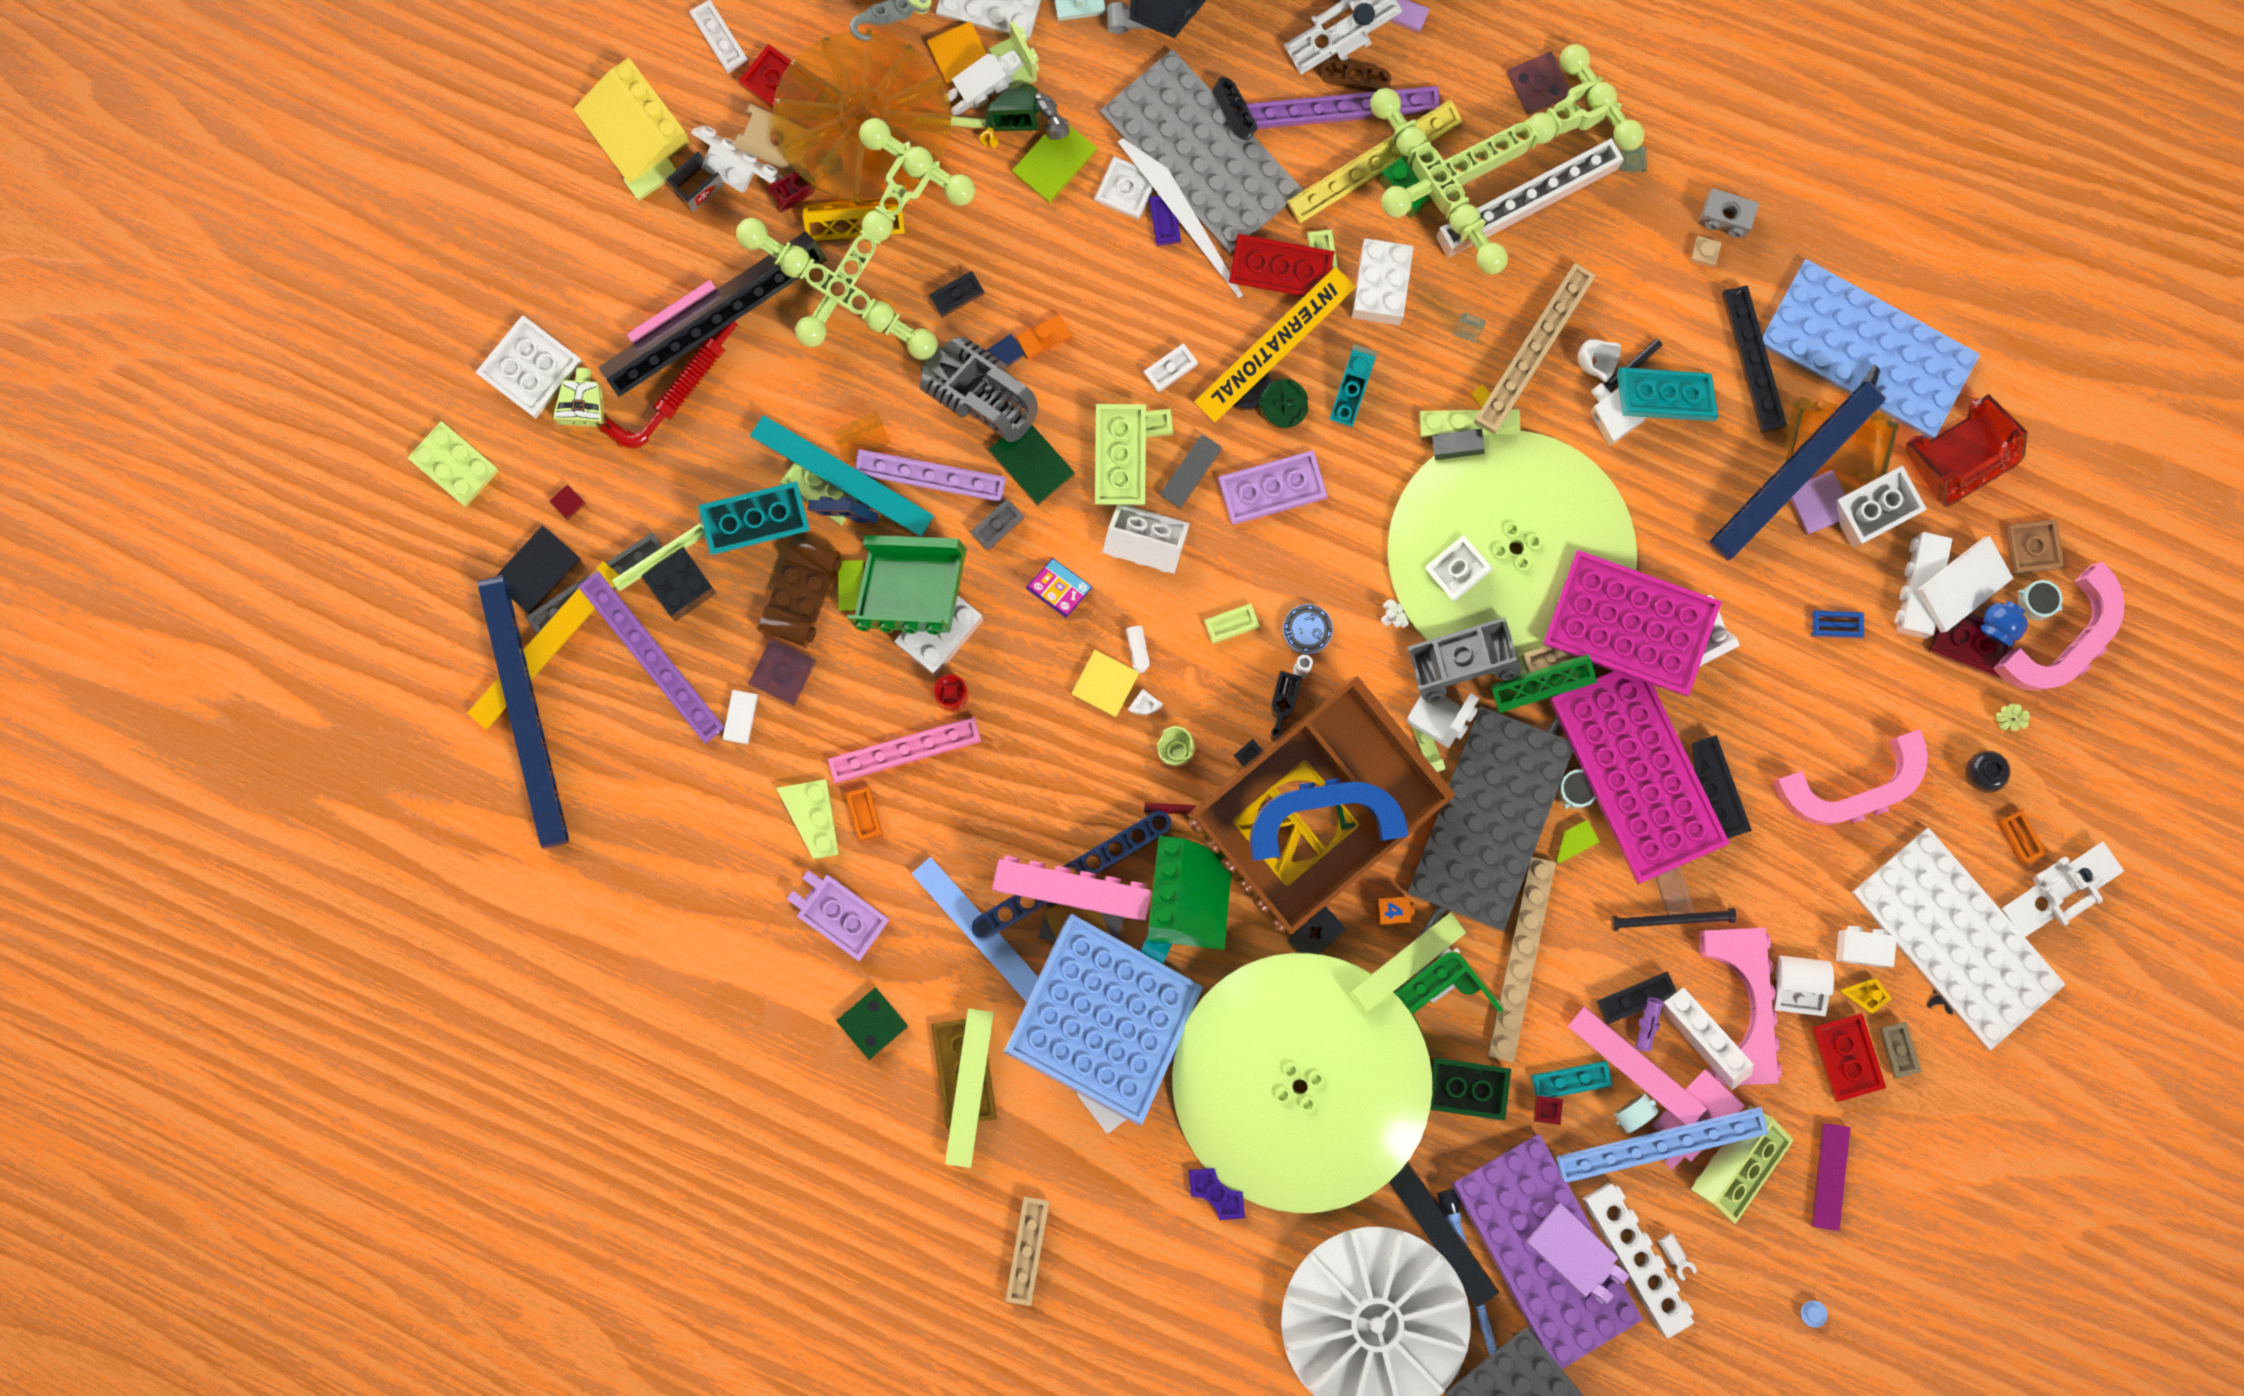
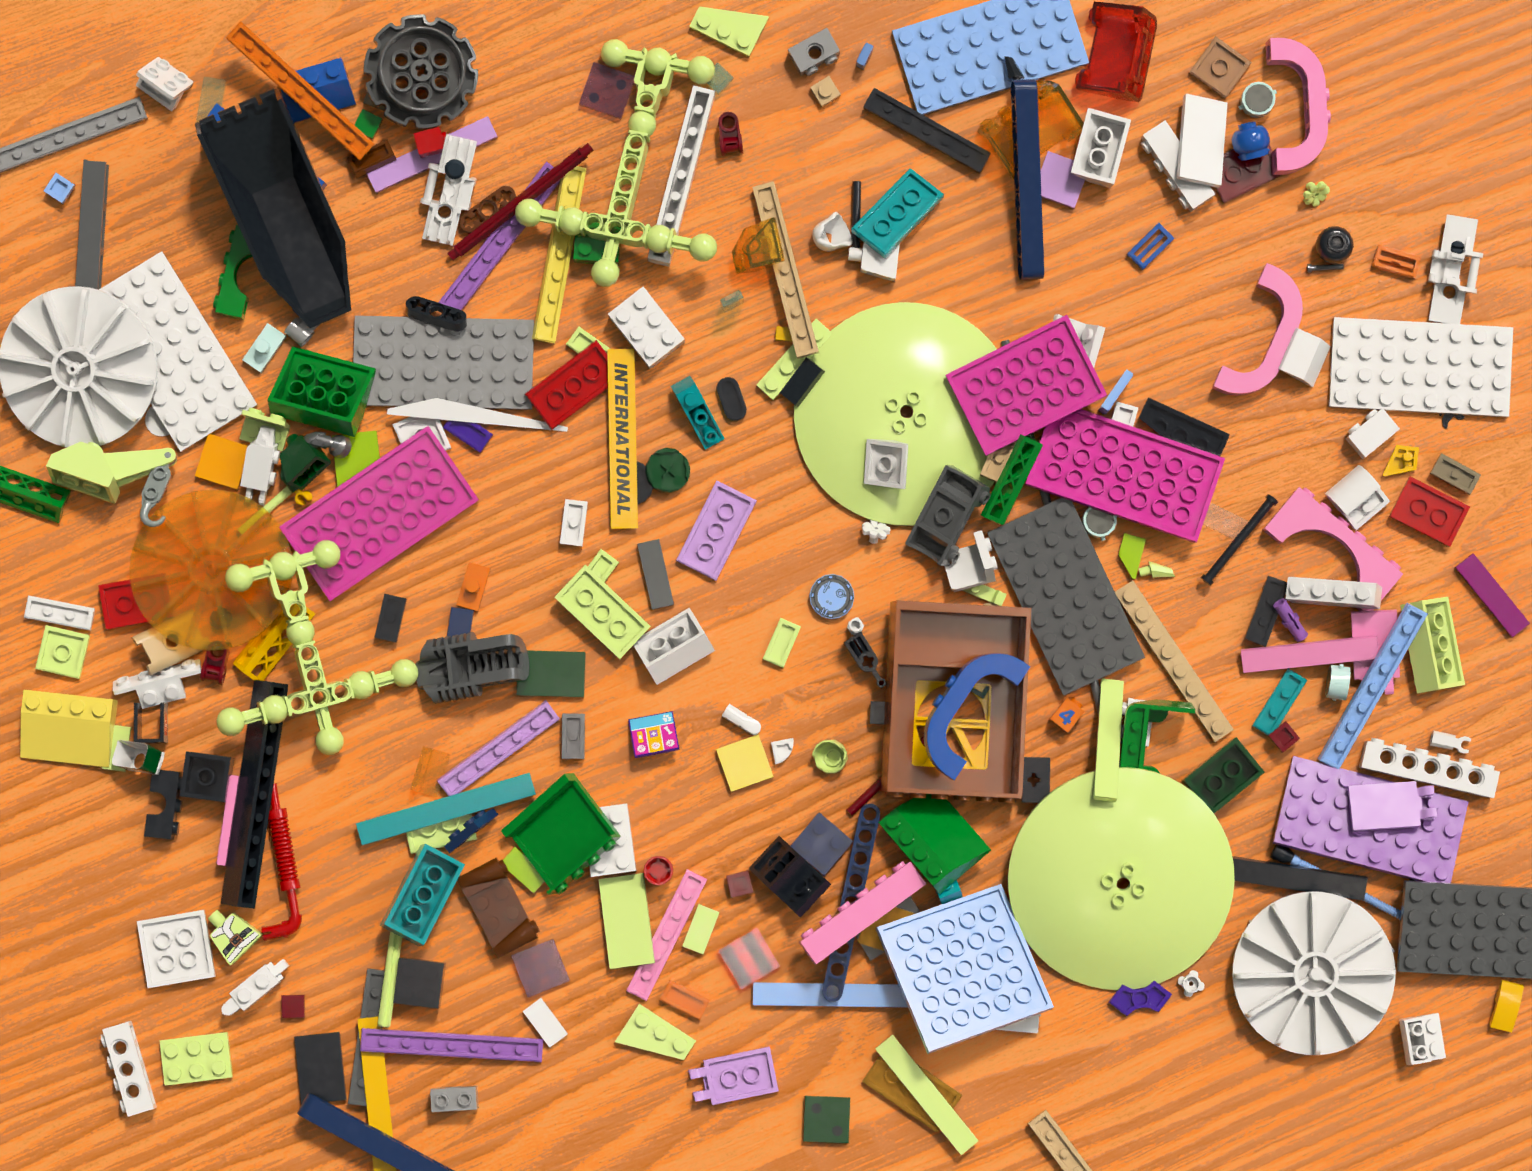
camera: 40 degrees left, 5 degrees up
none -> yellowish green tile [35,625,91,679]
none -> white brick [100,1021,157,1117]
none -> white piece [112,740,165,775]
none -> black arch [144,770,182,840]
none -> black brick [180,751,234,802]
none -> white hinge [221,959,290,1016]
none -> green slope [267,346,376,437]
none -> dark pink plate [279,426,479,601]
none -> light grey brick [430,1085,479,1112]
none -> dark red piece [447,143,594,261]
none -> yellowish green tile [599,873,655,969]
none -> yellowish green tile [683,904,720,954]
none -> yellowish green wing [689,6,769,57]
none -> black tile [717,377,747,421]
none -> dark red piece [718,112,744,156]
none -> clear pink tile [718,928,780,989]
none -> dark red plate [726,870,753,898]
none -> clear yellow slope [732,217,785,274]
none -> black bracket [748,836,831,918]
none -> dark blue plate [791,813,853,876]
none -> medium blue tile [856,43,874,70]
none -> light blue tile [1098,369,1133,415]
none -> white plate [1112,402,1139,427]
none -> yellowish green bar [1138,561,1175,578]
none -> white plate [1178,970,1204,997]
none -> white slope [1278,328,1331,387]
none -> dark grey piece [1307,264,1344,273]

